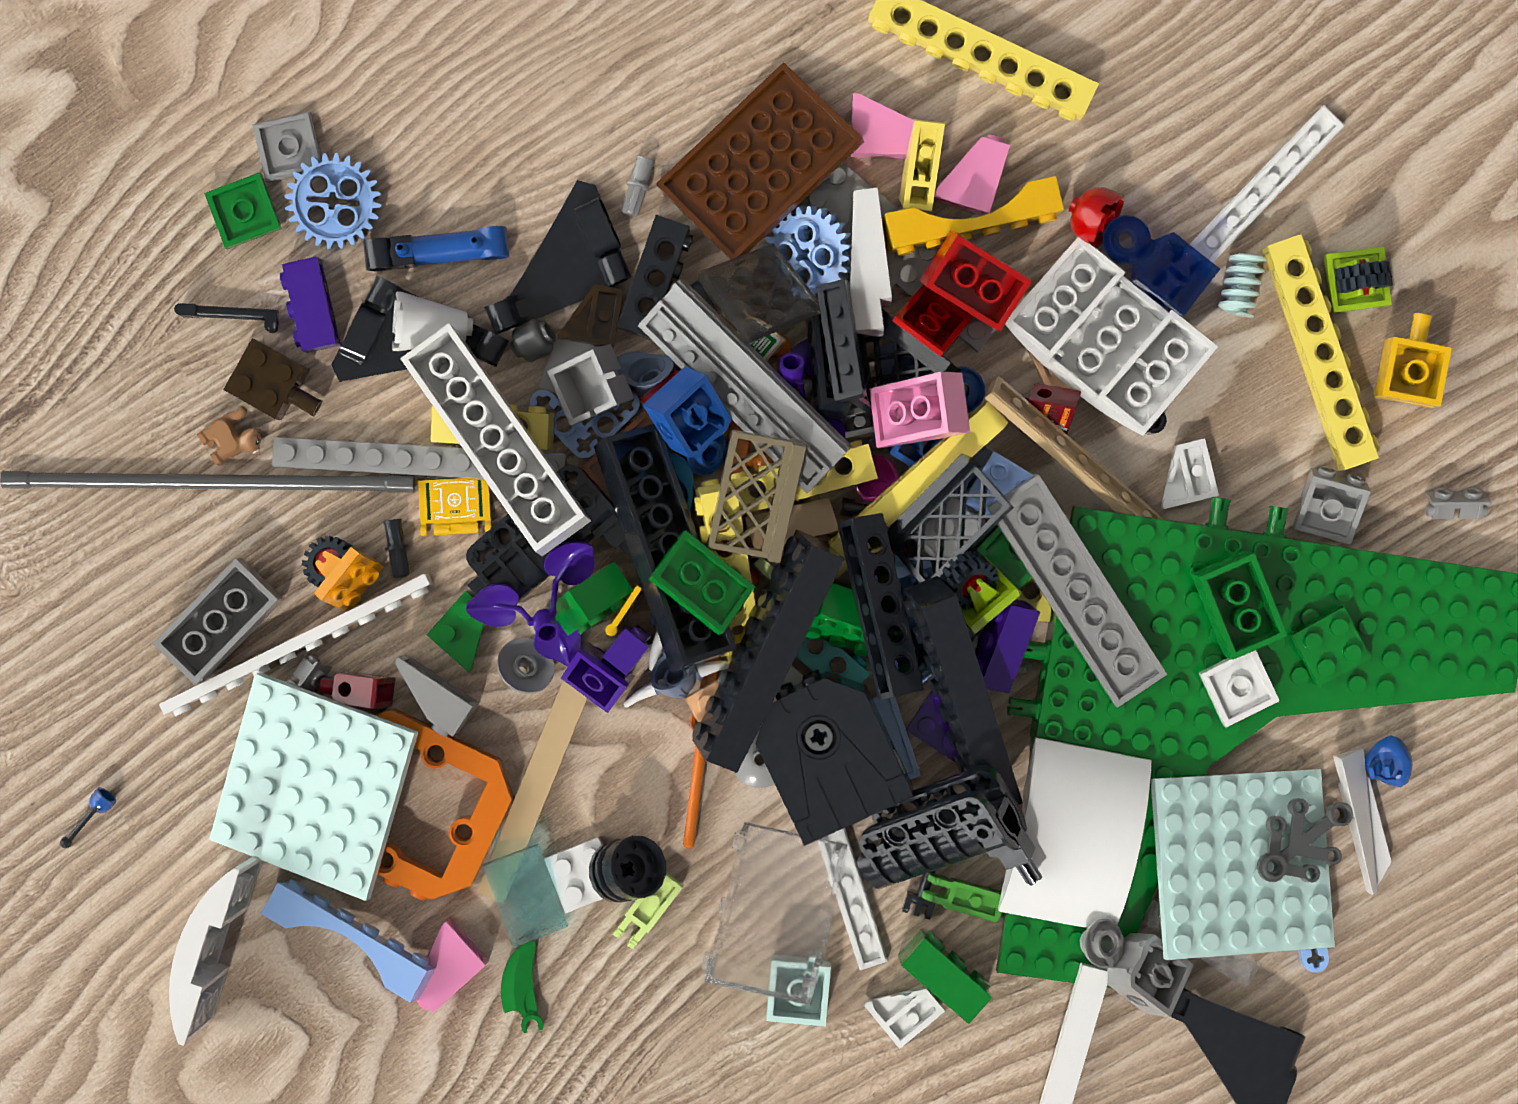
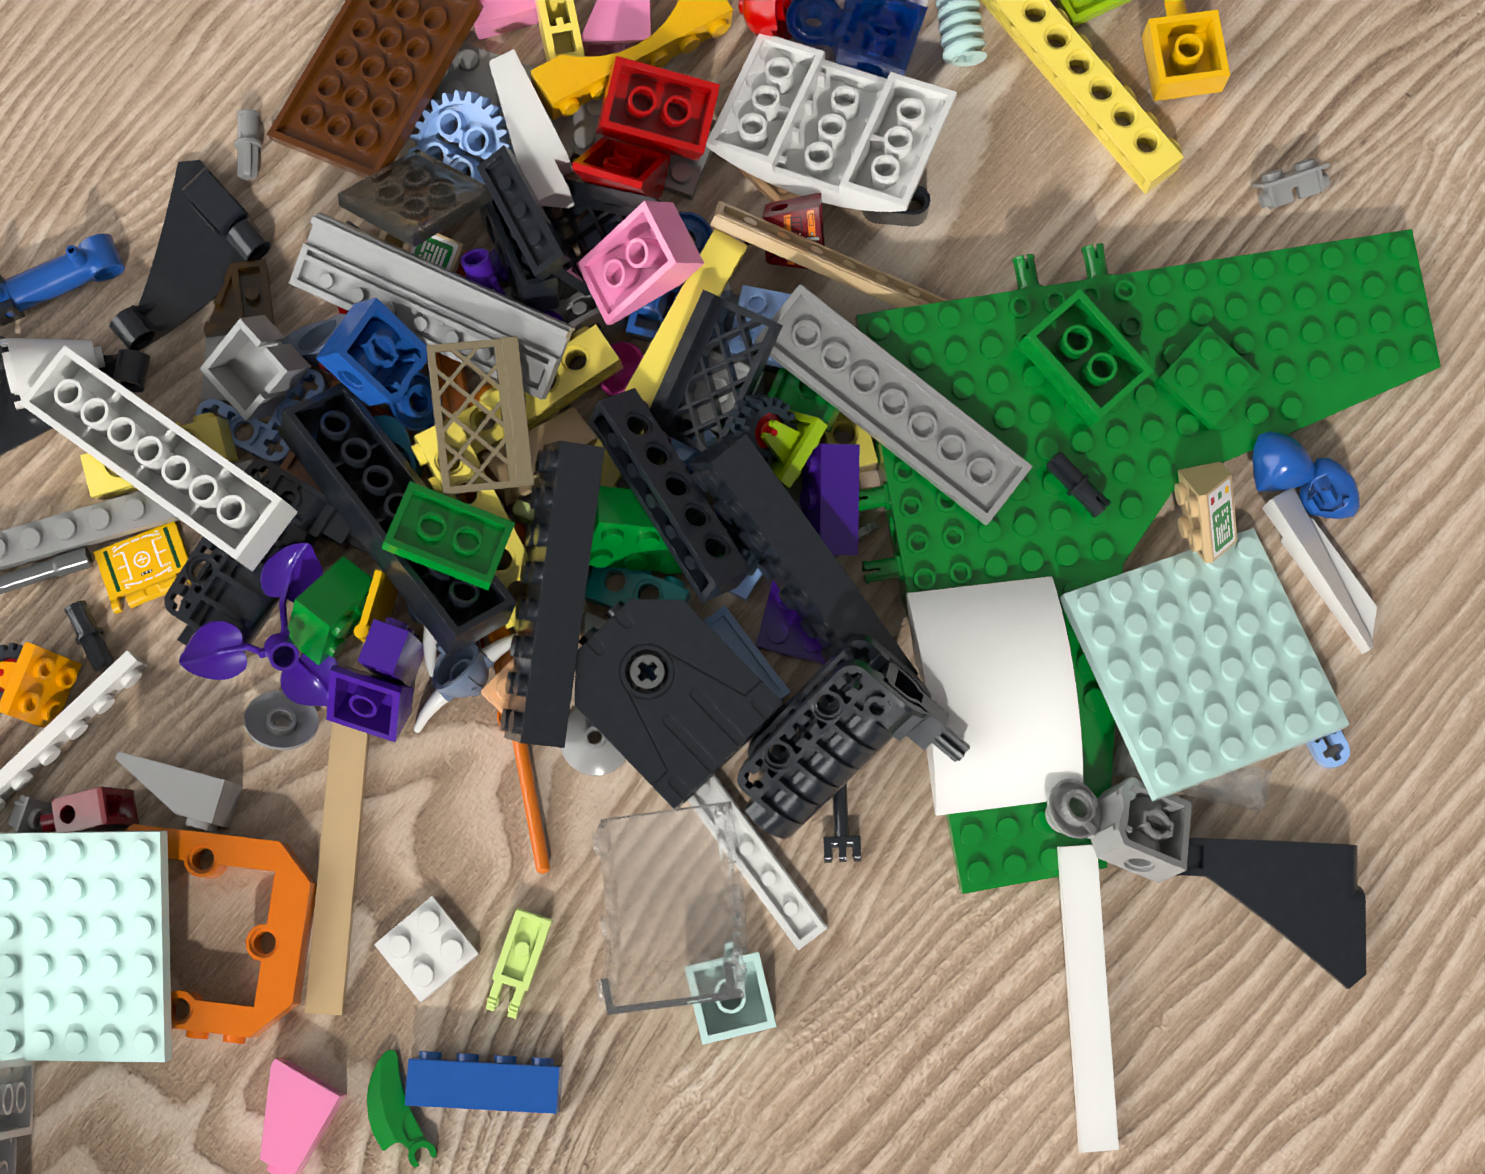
camera: 15 degrees left, 10 degrees down
light blue arch [261,879,436,1002] -> none
green wing [426,591,484,672] -> none
clear light blue tile [482,843,568,948] -> none
dark grey head [510,318,556,362] -> none
black wheel [589,836,666,903] -> none
black brick [617,215,693,340] -> none
white wing [863,987,945,1049] -> none
green brick [898,929,993,1024] -> none
bright green hinge [921,872,1002,923] -> none
white wing [1161,438,1219,509] -> none
white plate [1199,650,1279,727] -> none
dark grey plant [1257,798,1353,883] -> none
light grey plate [1293,466,1371,545] -> none
none -> blue brick [405,1051,563,1114]
none -> black axle [1046,452,1111,518]
none -> tan slope [1174,462,1237,564]
none -> blue piece [1253,431,1315,492]

